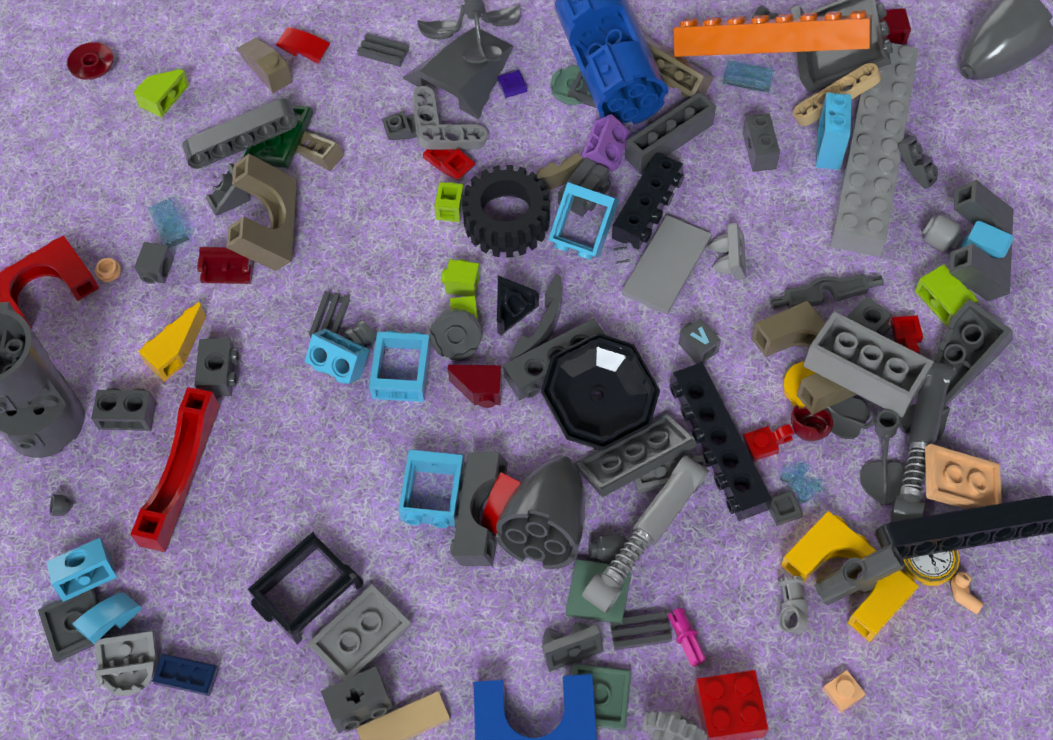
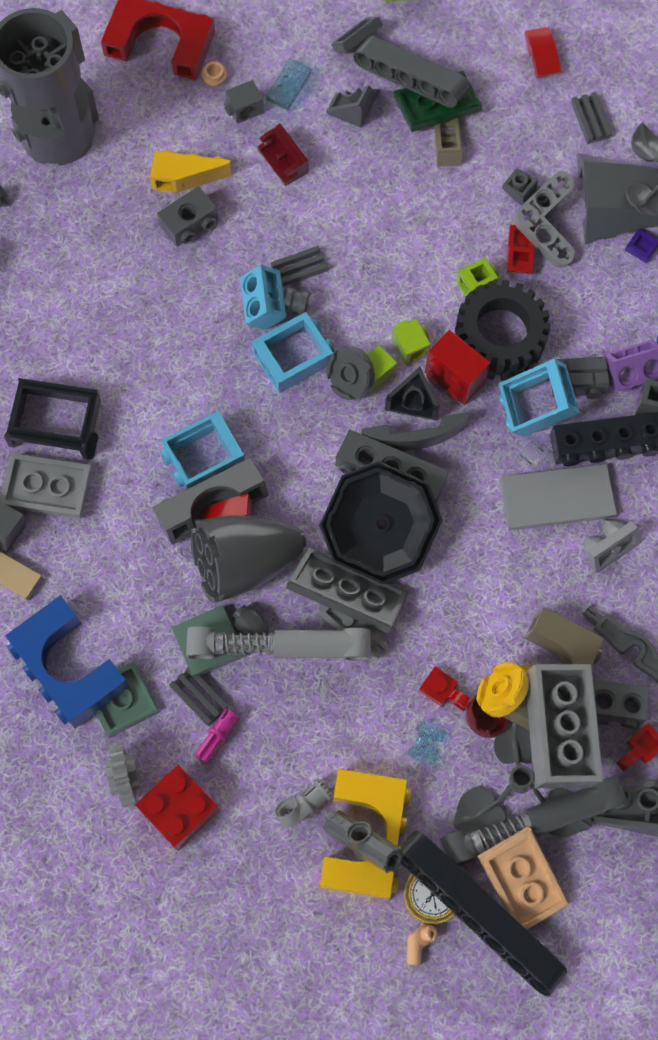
camera: 50 degrees right, 10 degrees up
dark grey brick [91,388,156,431] -> none
red arch [130,387,220,552] -> none
dark tan arch [226,154,297,271] -> none
dark tan slope [236,38,292,93] -> none
dark red slope [448,365,502,408] -> none
dark tan slope [536,152,583,190] -> none
dark grey tile [541,622,603,672] -> none
black brick [669,362,772,521] -> none
dark grey brick [679,318,721,364] -> none
dark grey tile [769,490,803,526] -> none
light nougat plate [822,670,866,713] -> none
none -> dark grey tile [331,17,383,53]
none -> red brick [425,330,490,405]
none -> yellow tile [477,662,529,718]

